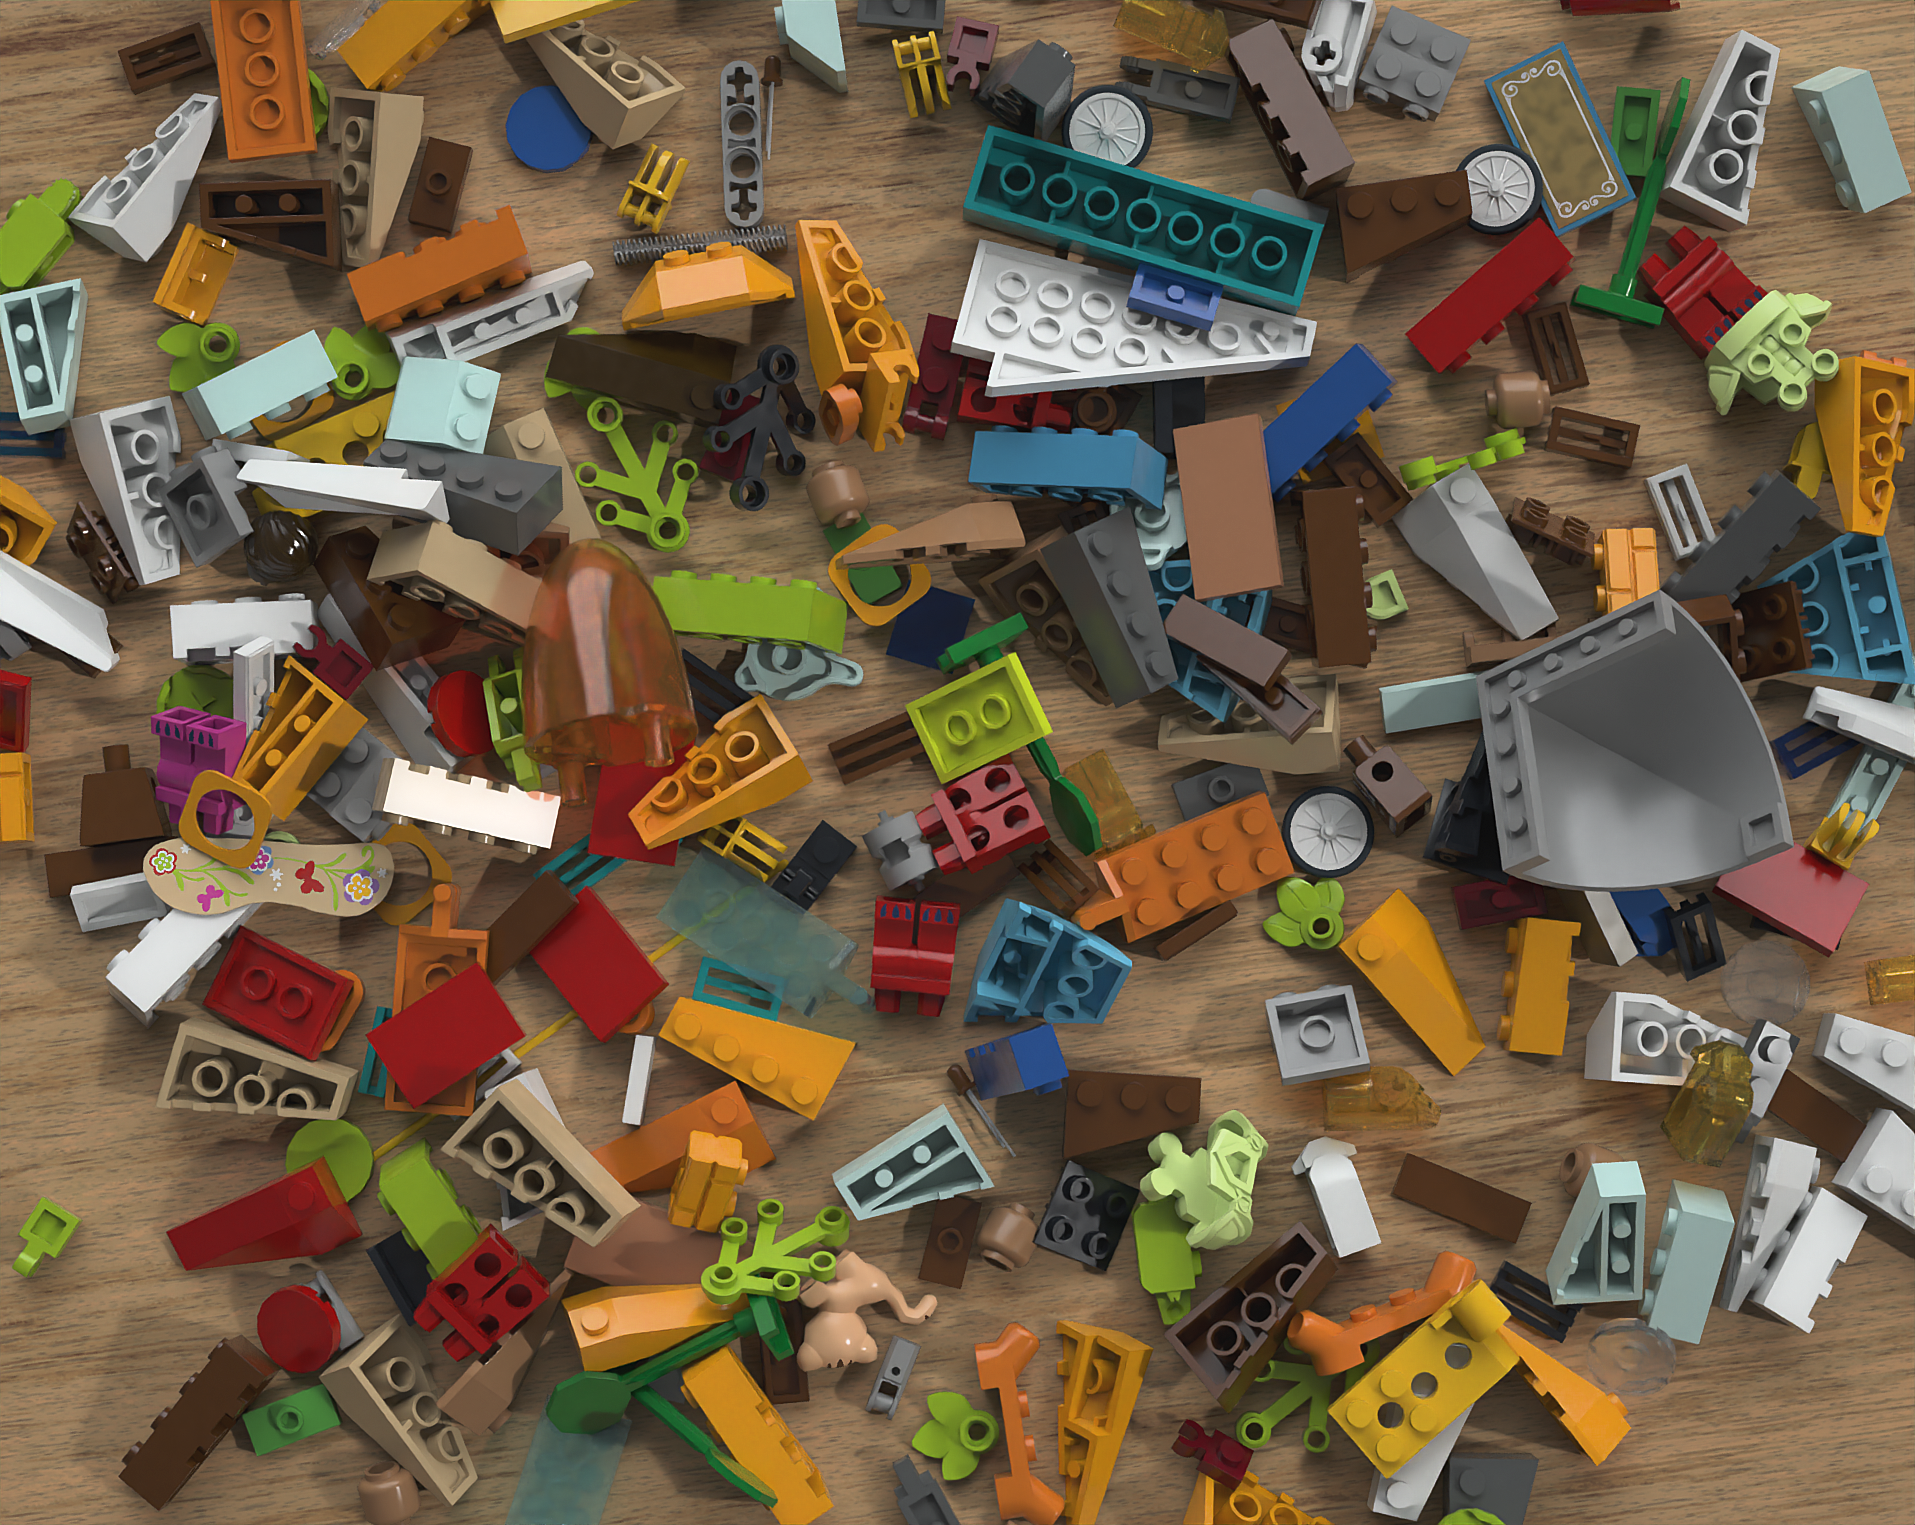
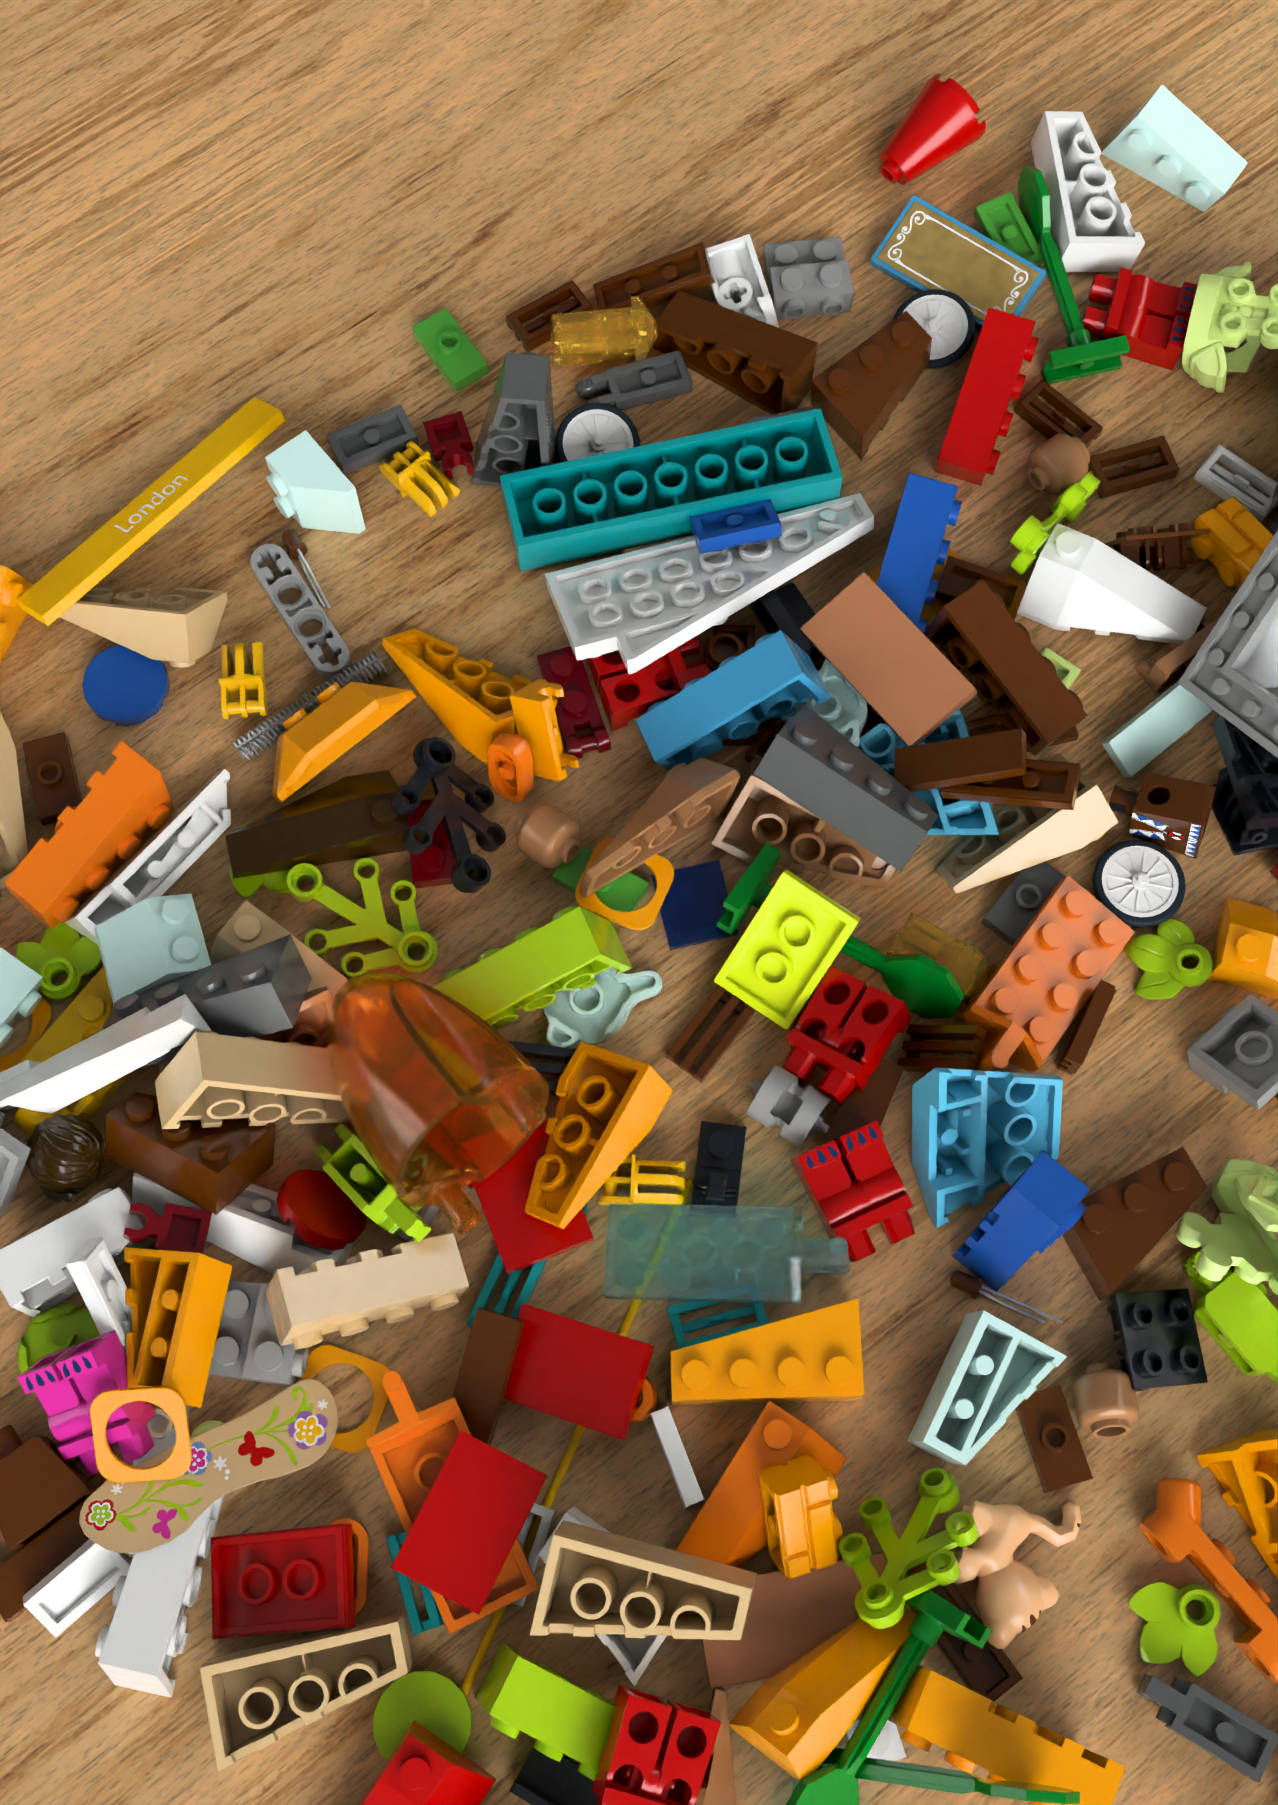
camera: 30 degrees left, 15 degrees down
light grey bar [865,1335,921,1420] -> none

